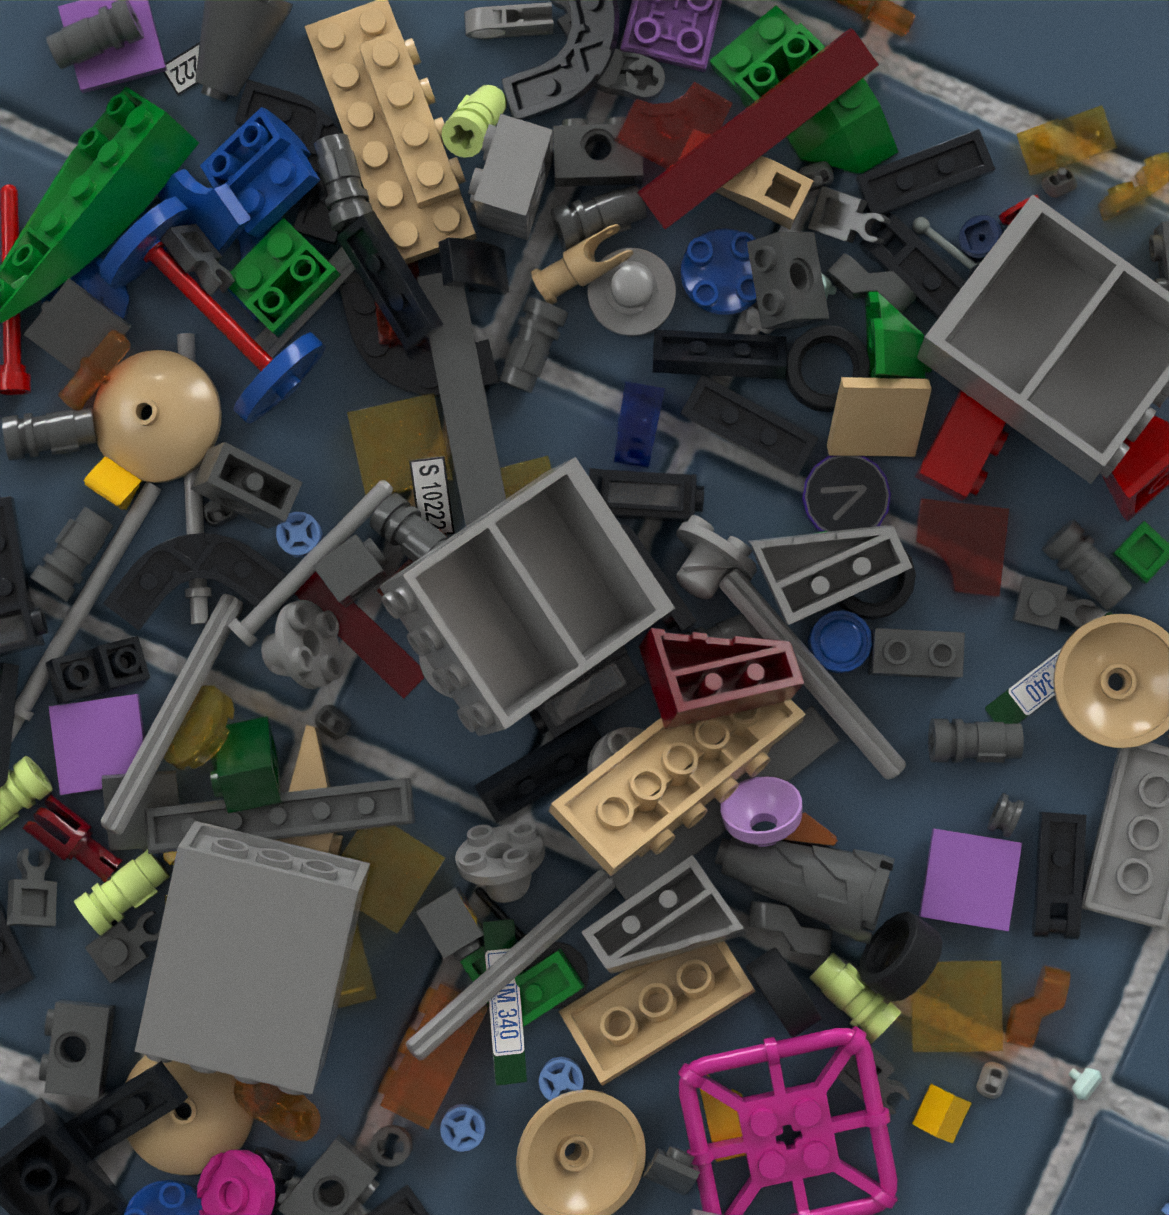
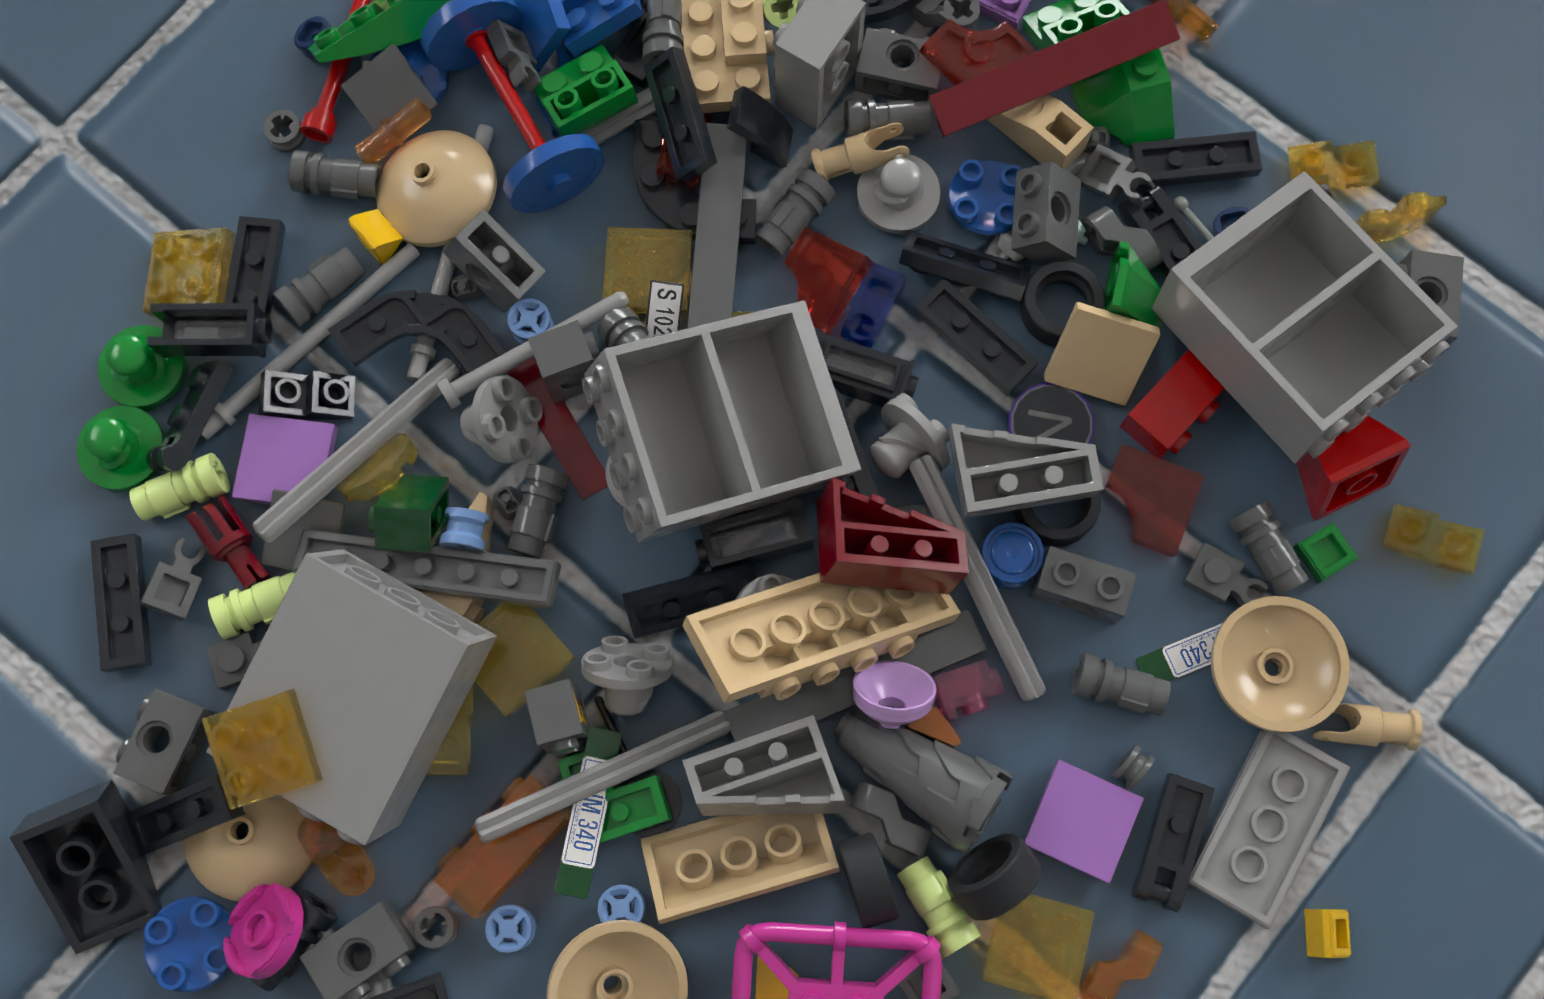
camera: 20 degrees right, 10 degrees down
none -> clear yellow tile [202,689,323,810]
none -> medium blue wheel [439,507,491,552]
none -> dark grey axle [507,464,570,559]
none -> clear red tile [784,227,873,335]
none -> clear pink brick [933,659,1004,723]

